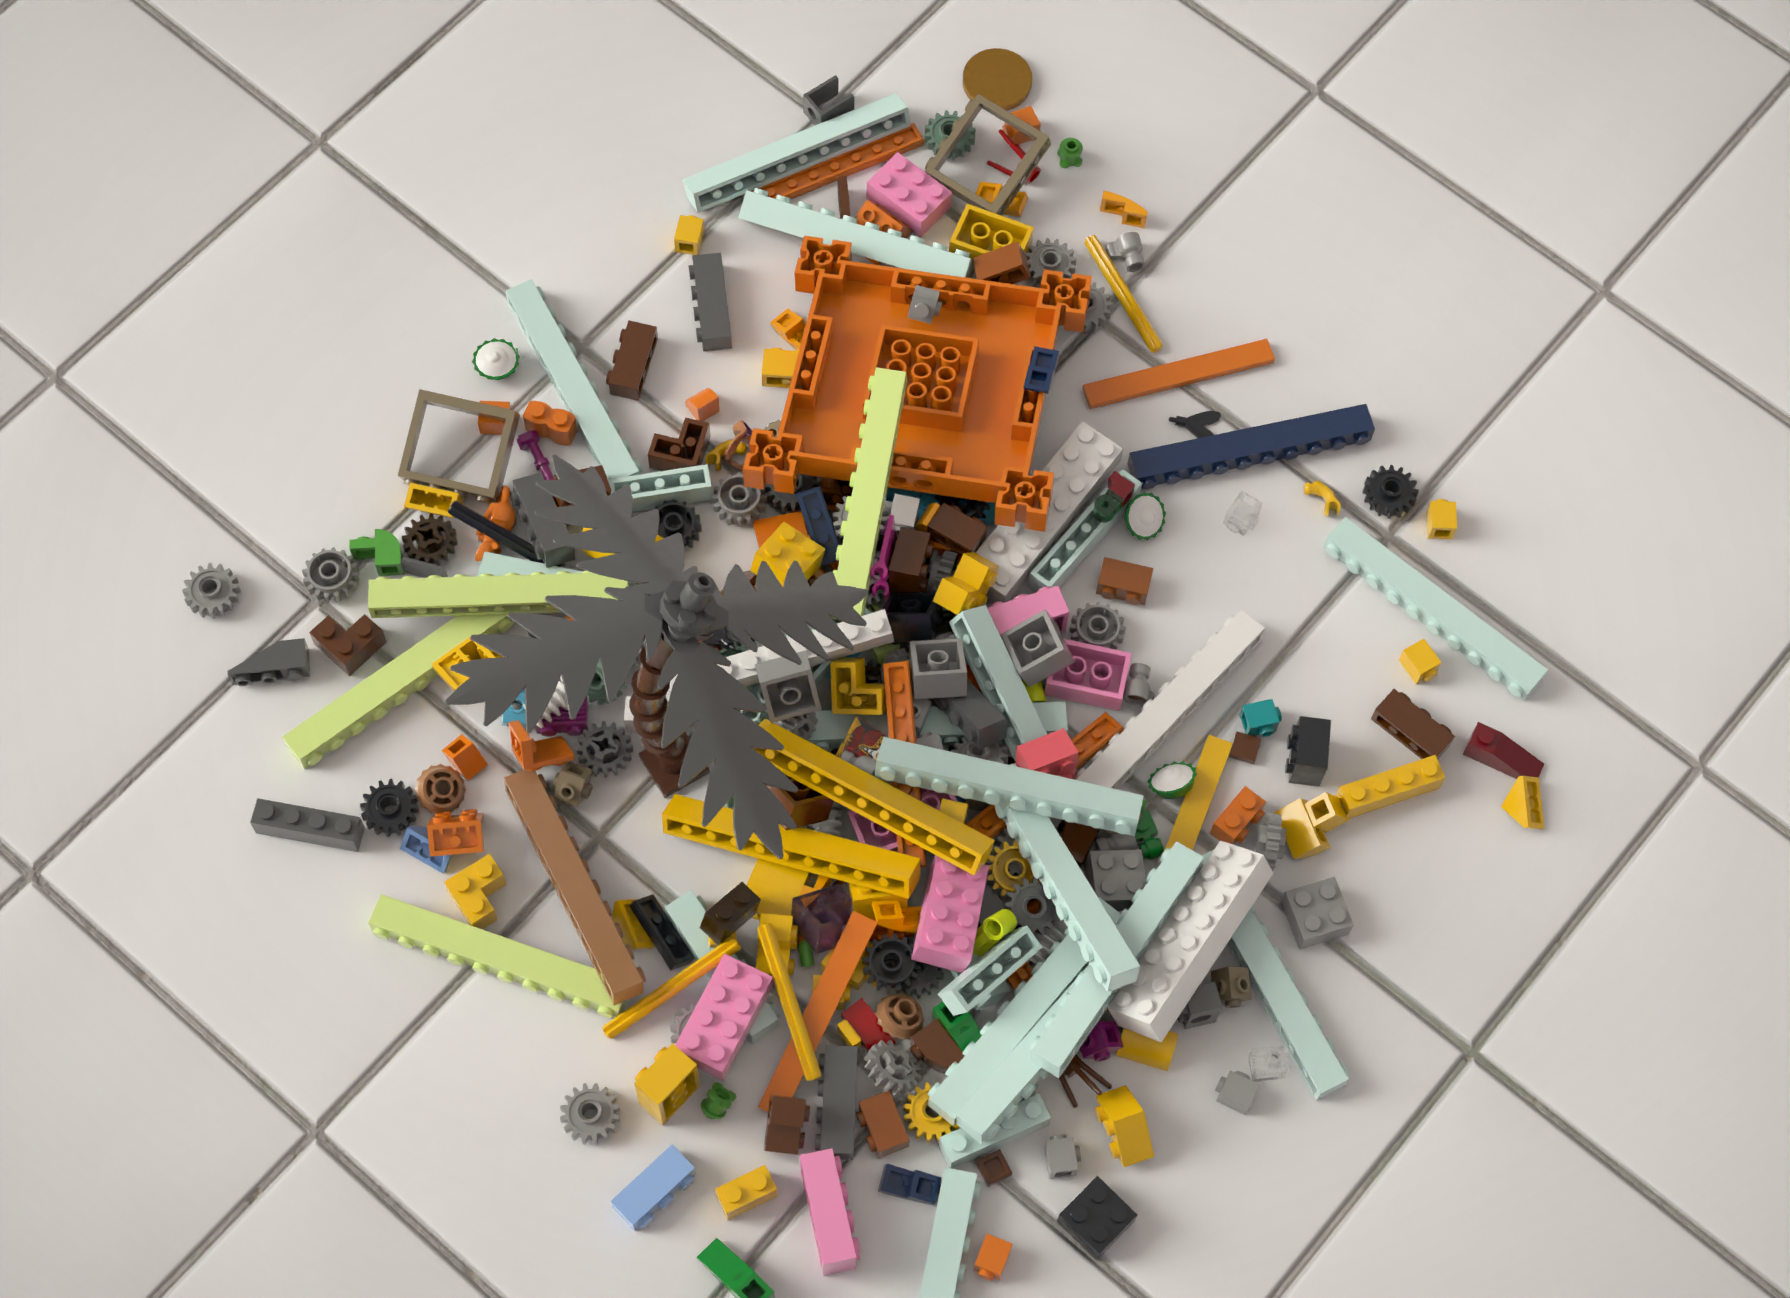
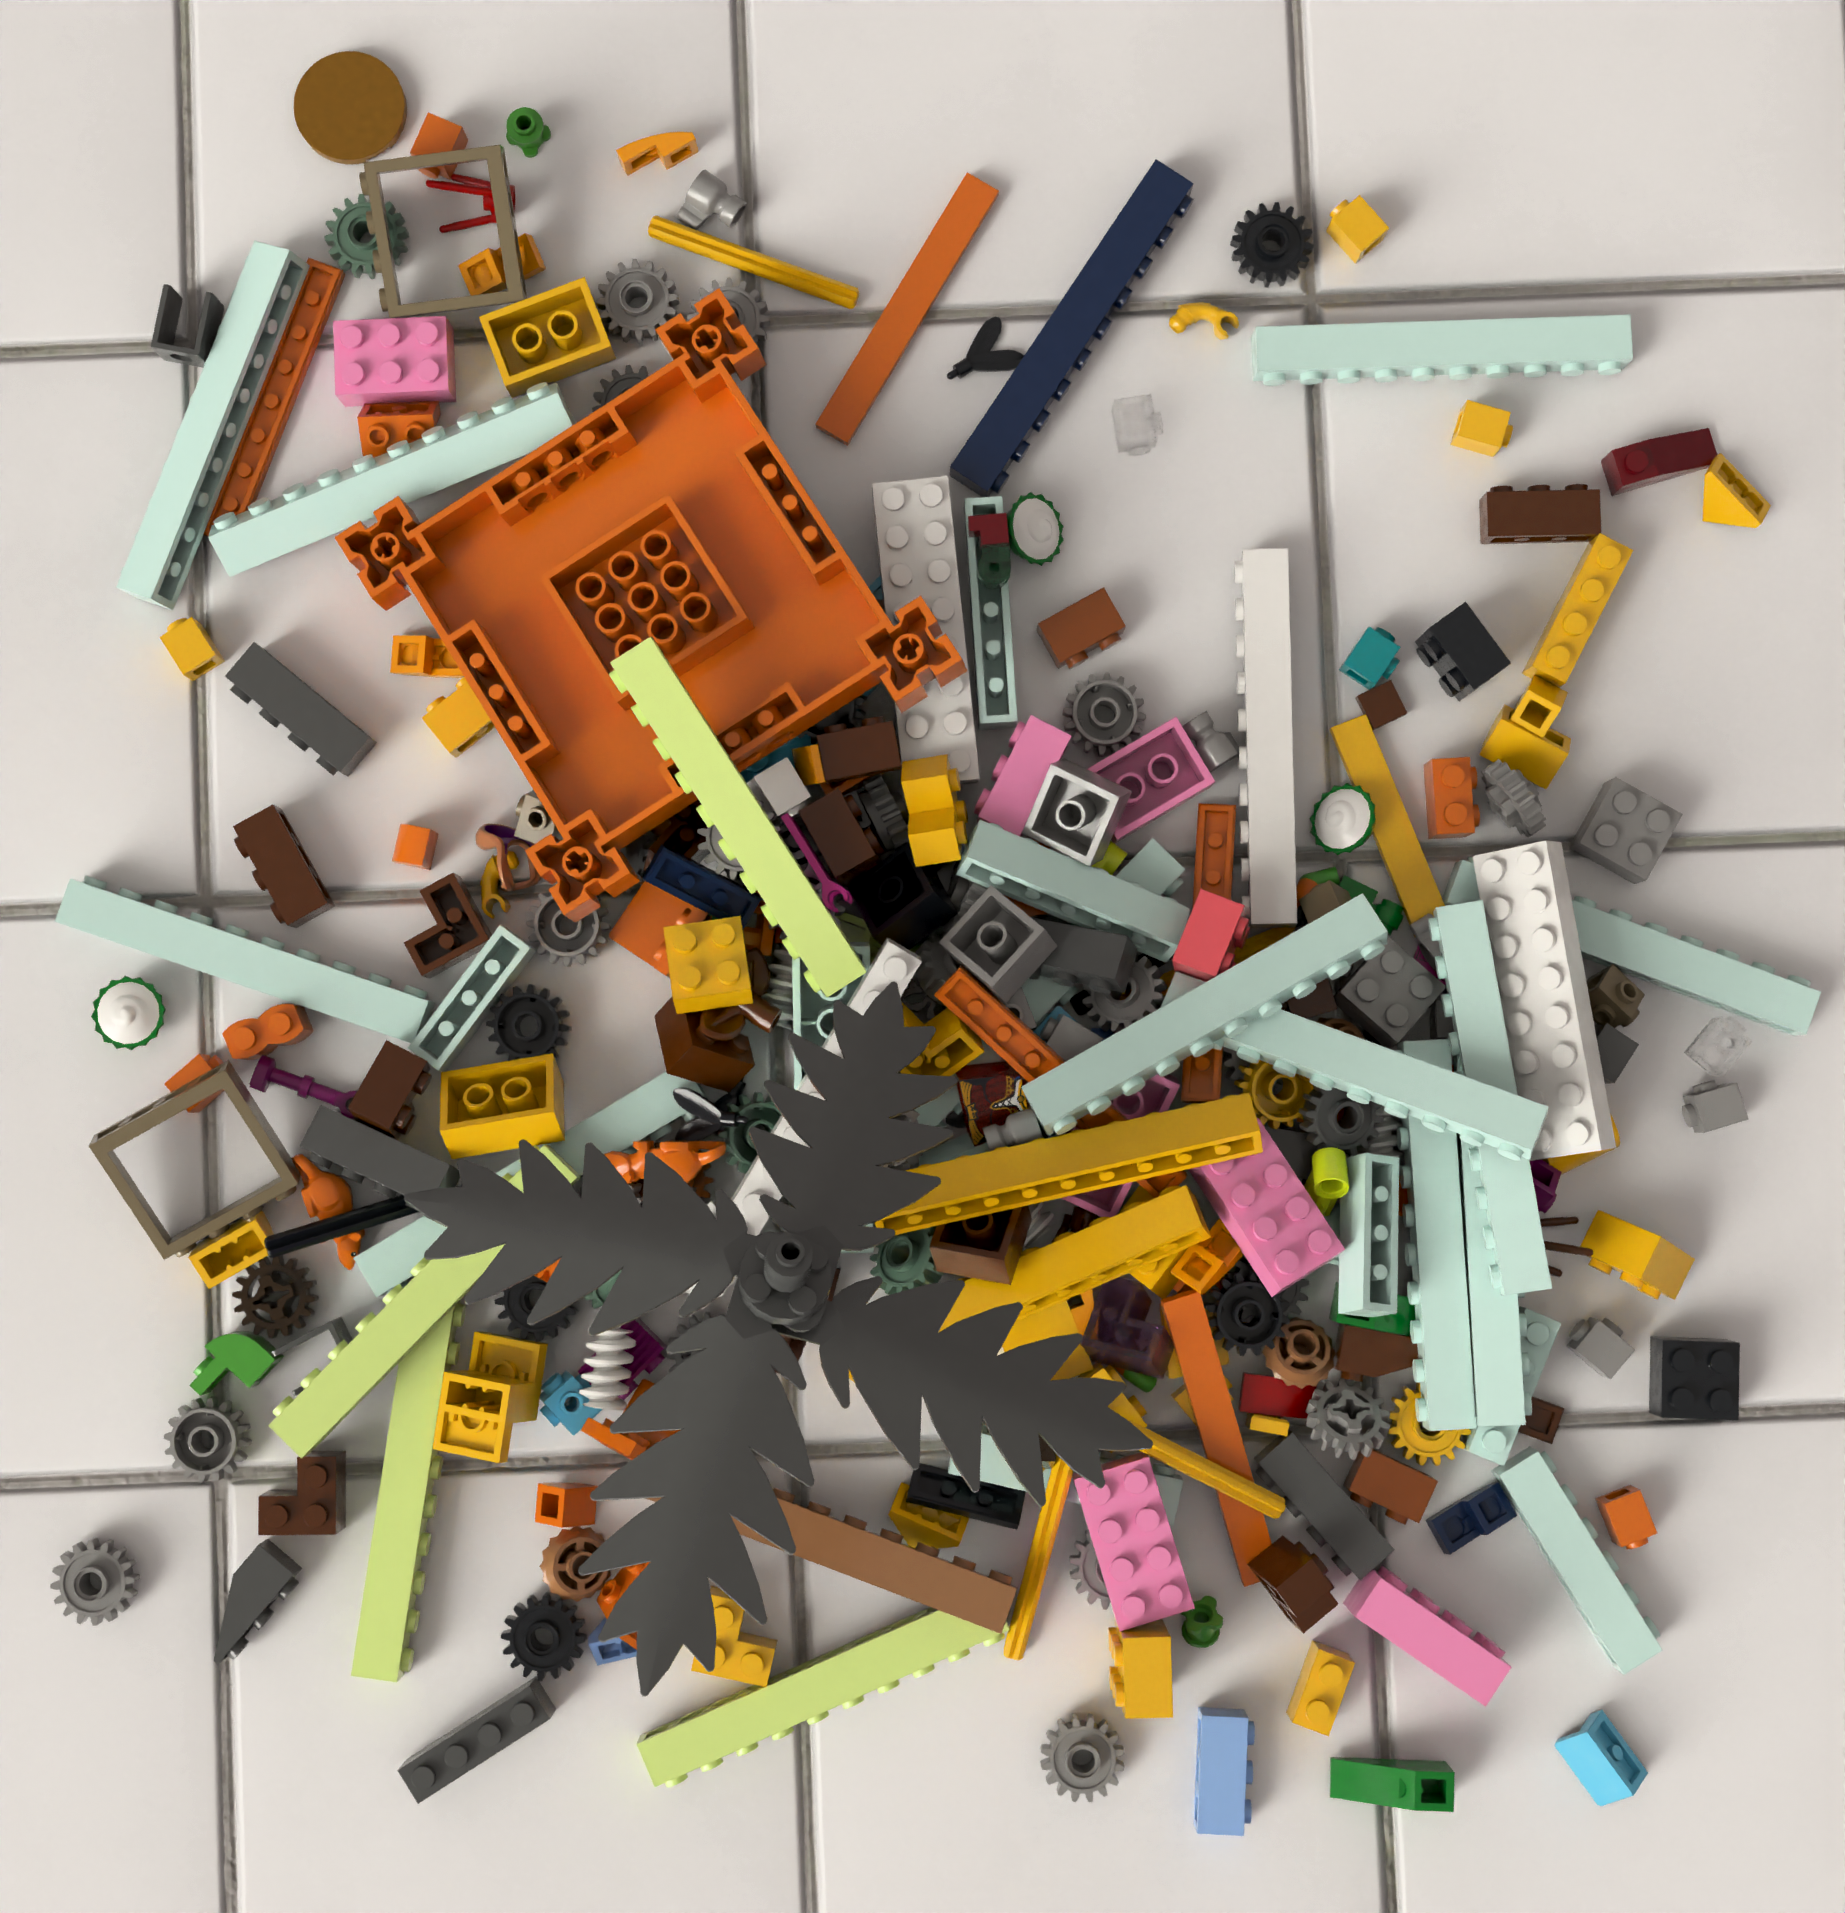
camera: 40 degrees left, 20 degrees up
reddish brown tile [837,176,851,219] -> none
light grey brick [907,285,942,324] -> none
yellow tile [939,798,969,824] -> none
dark orange brick [973,242,1031,284] -> none
dark blue slope [1023,346,1059,394] -> none

